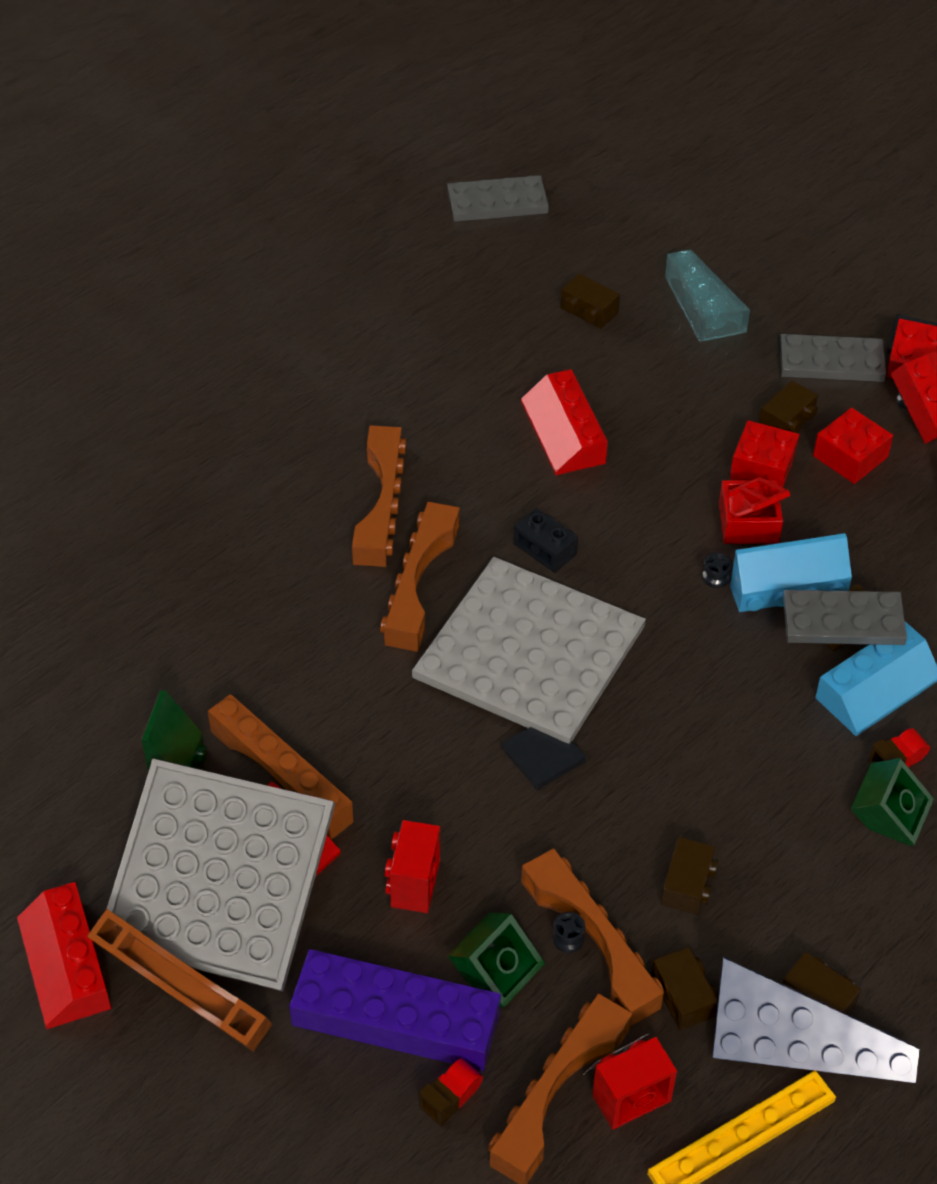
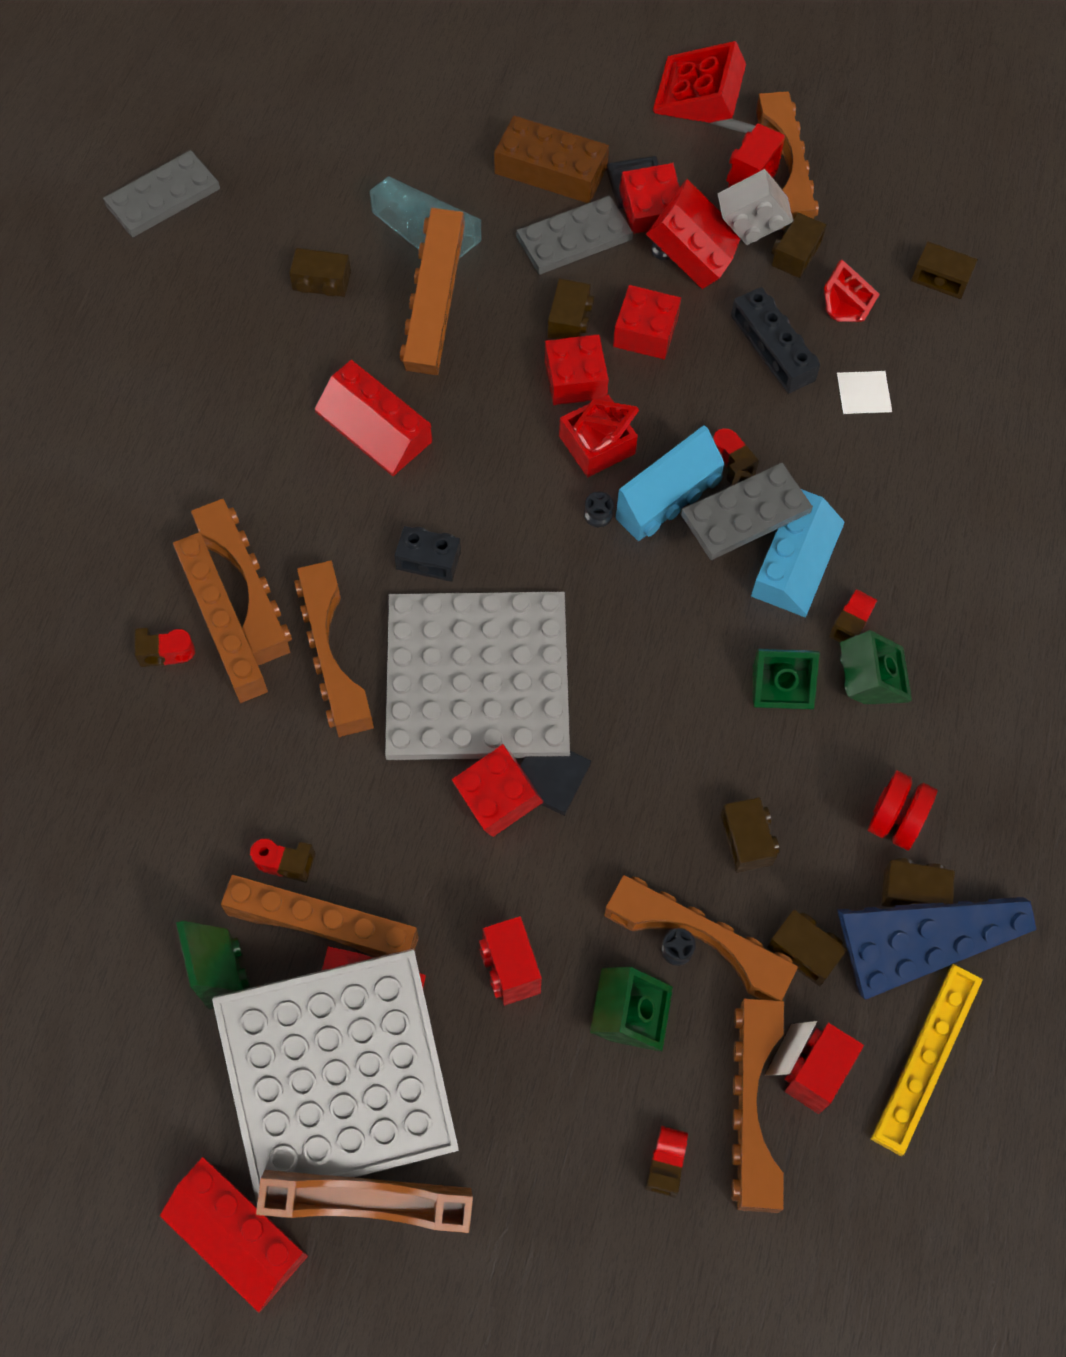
camera: 30 degrees left, 15 degrees up
dark purple brick [289,949,501,1071] -> none
none -> leg [135,628,195,667]
none -> dark orange brick [173,532,268,703]
none -> leg [250,839,316,883]
none -> dark orange brick [400,207,465,375]
none -> red brick [452,744,544,837]
none -> reddish brown brick [494,116,609,203]
none -> leg [713,428,759,484]
none -> dark green slope [752,649,820,709]
none -> red wheel [867,770,938,851]

